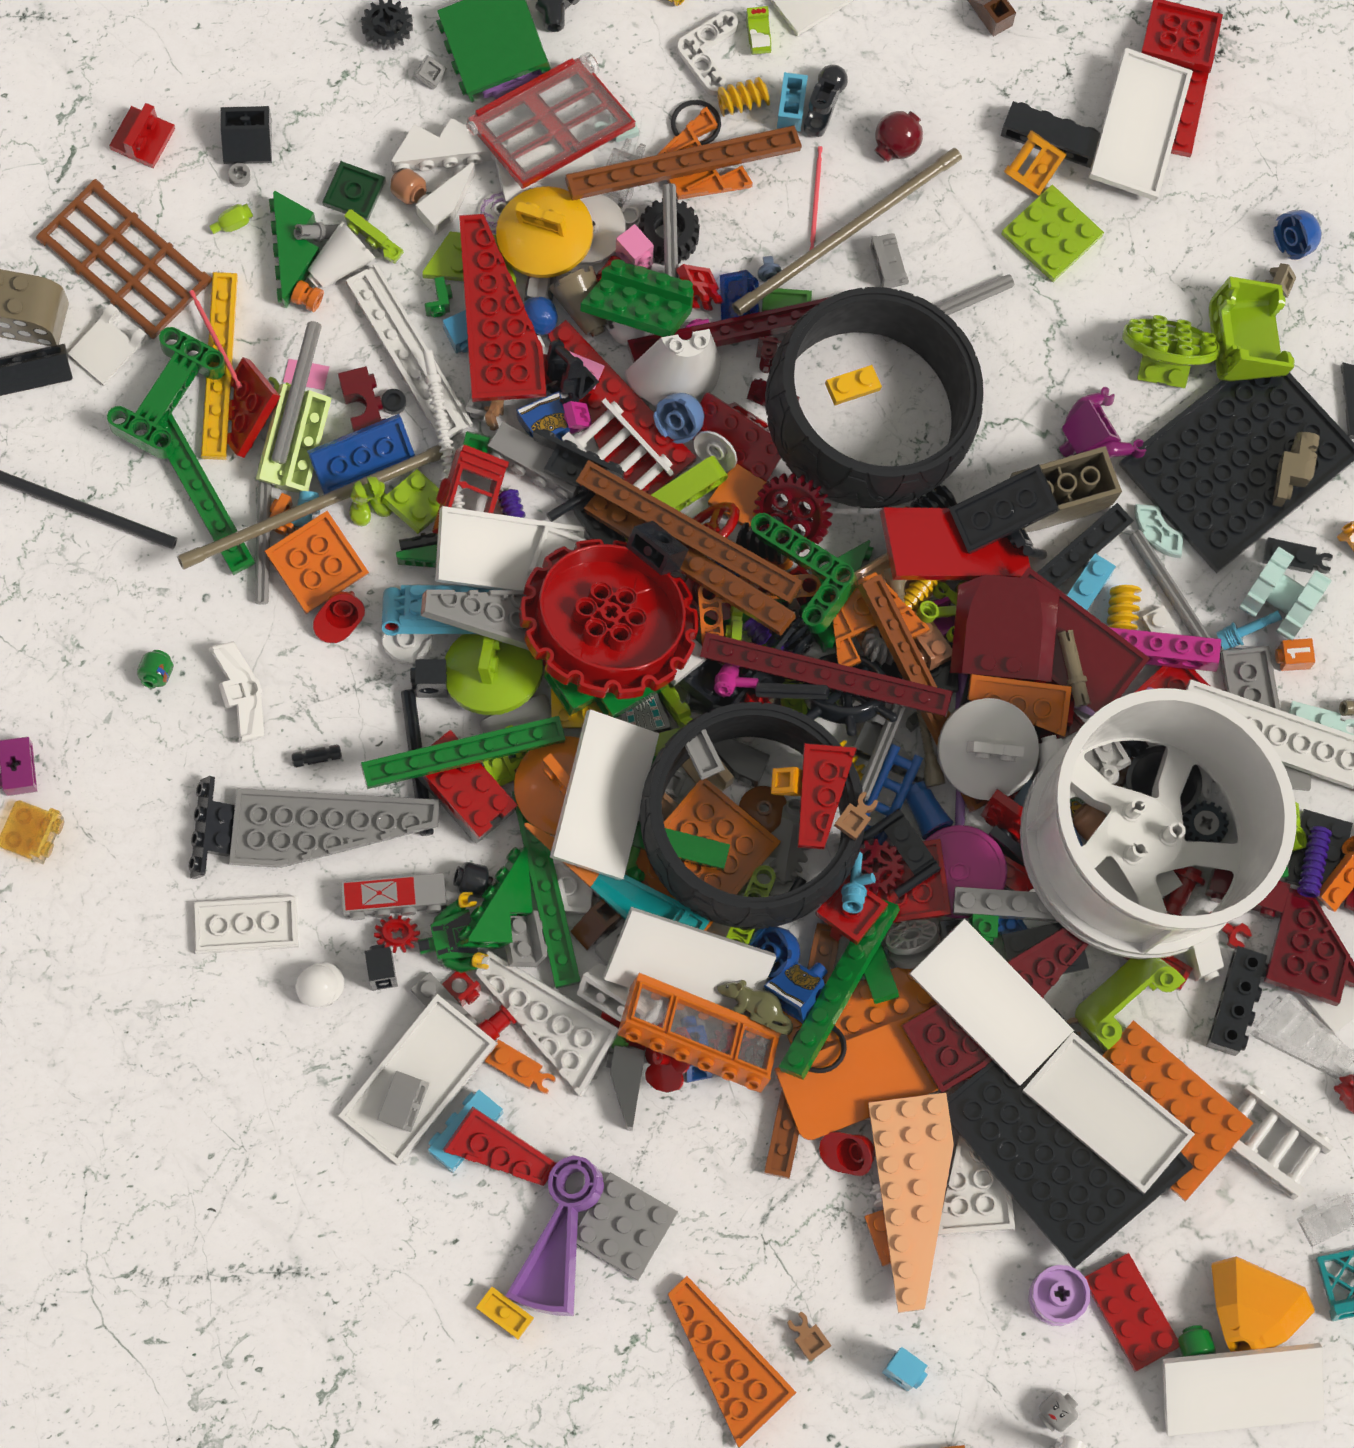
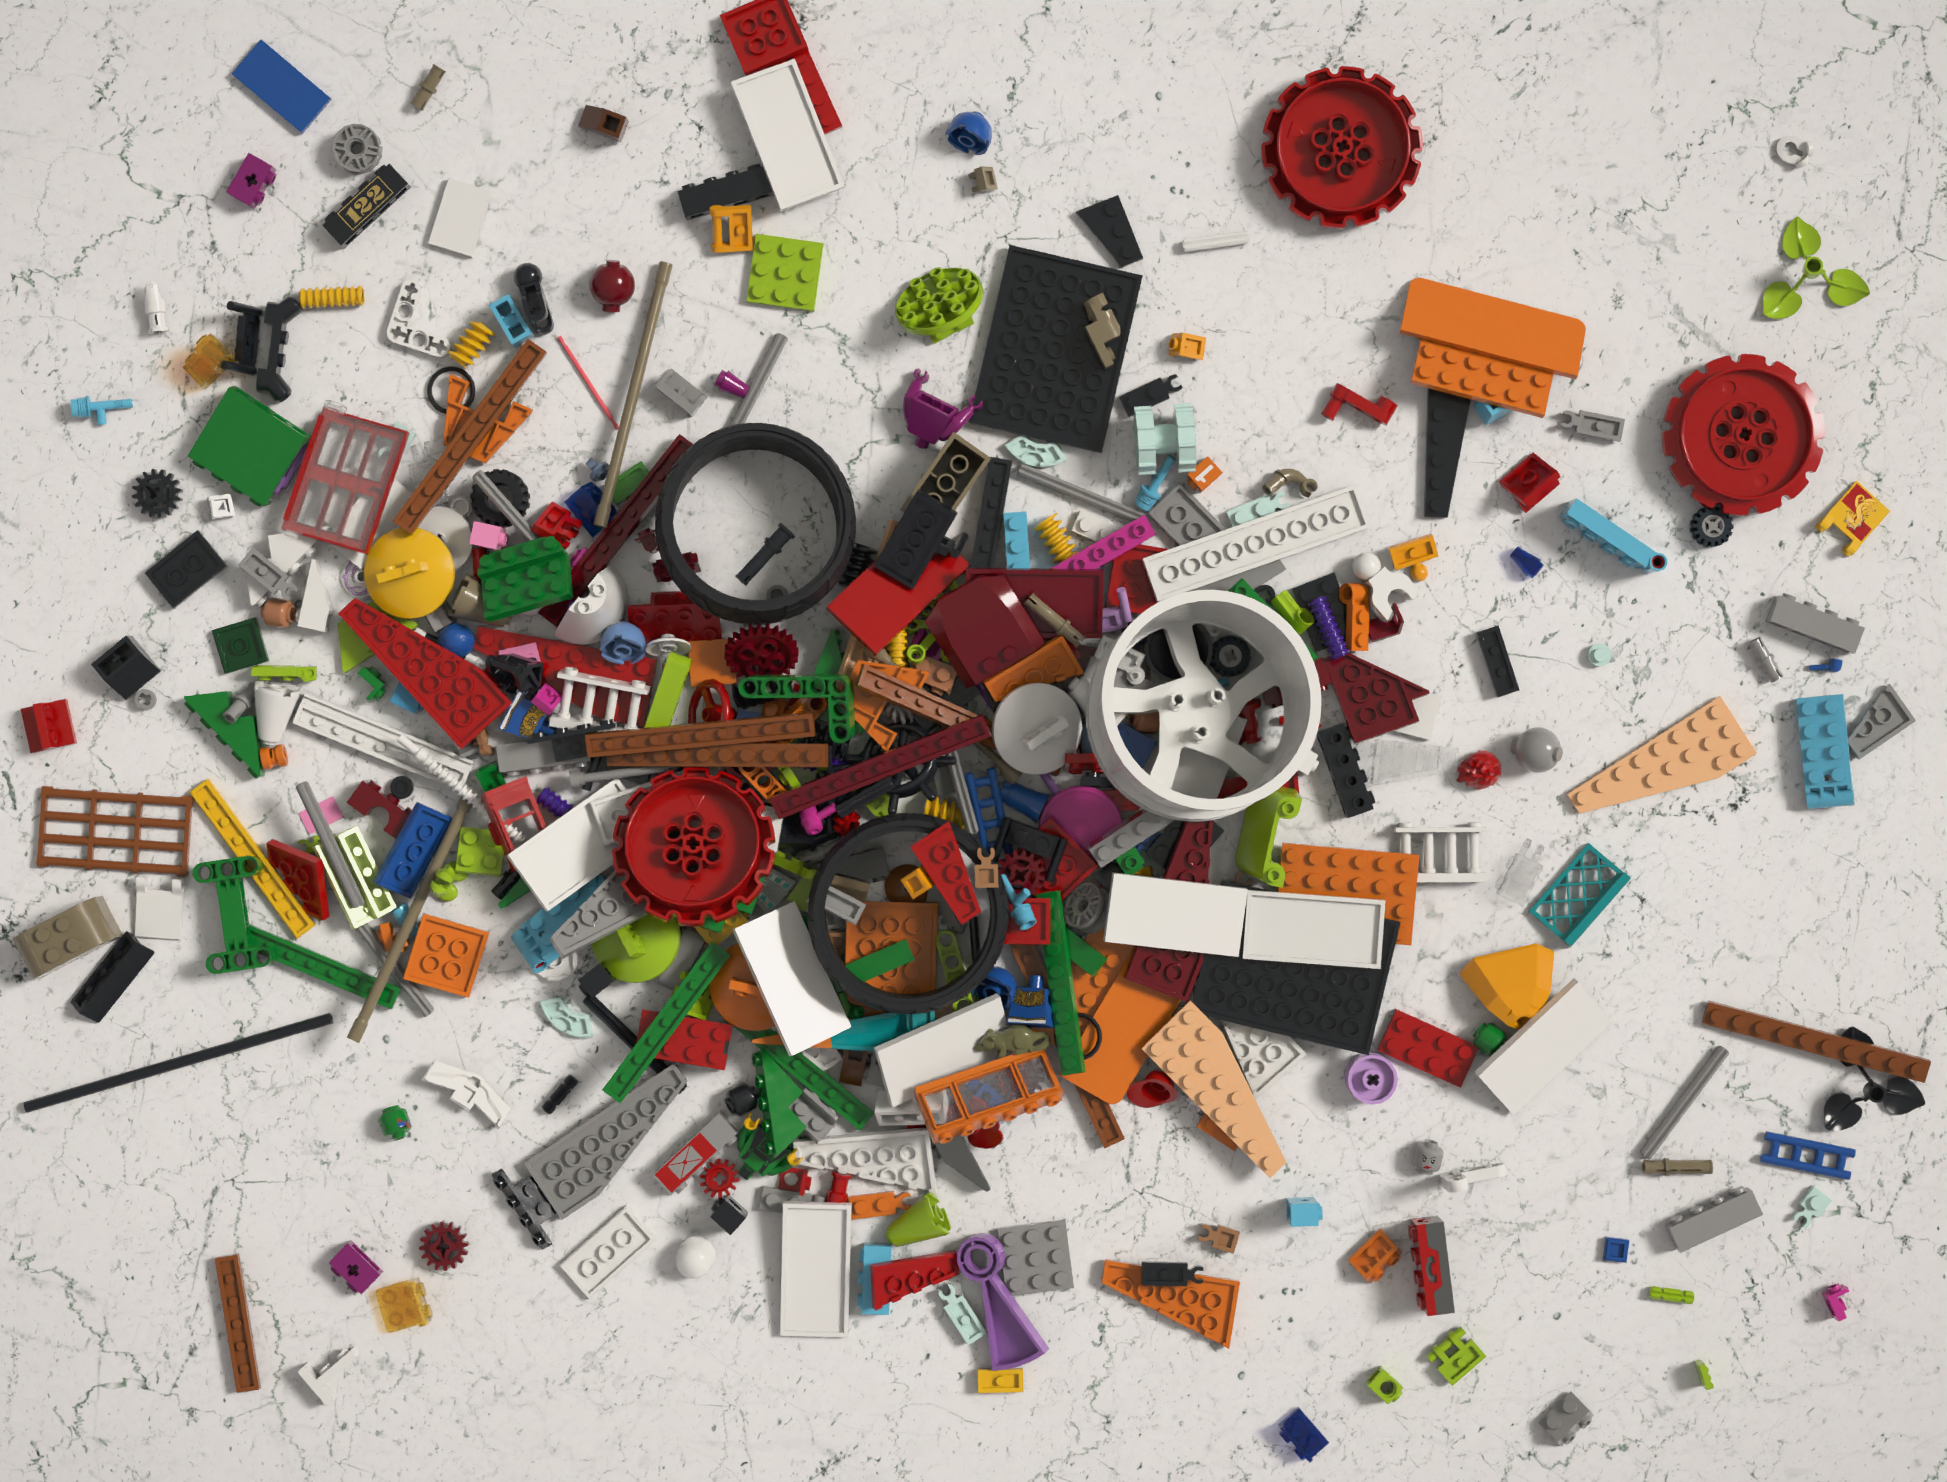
camera: 30 degrees left, 15 degrees up
coral piece [189,290,242,388] -> none
lime plant [209,203,253,234] -> none
red piece [313,591,365,643] -> none
light grey hinge [377,1071,429,1132] -> none
black brick [626,521,689,575] -> none
lime leg [746,6,771,55] -> none
yellow plate [825,365,882,406] -> none
lime windscreen [1209,276,1295,381] -> none
none -> black plate [145,530,228,609]
none -> light grey plate [238,547,300,601]
none -> dark red gear [419,1220,470,1271]
none -> light aqua tile [539,996,594,1038]
none -> light grey piece [569,766,679,789]
none -> magenta cone [714,370,749,398]
none -> black pin [735,523,795,586]
none -> lime cone [885,1192,951,1247]
none -> light aqua plate [938,1283,987,1345]
none -> black plate [1141,1261,1204,1286]

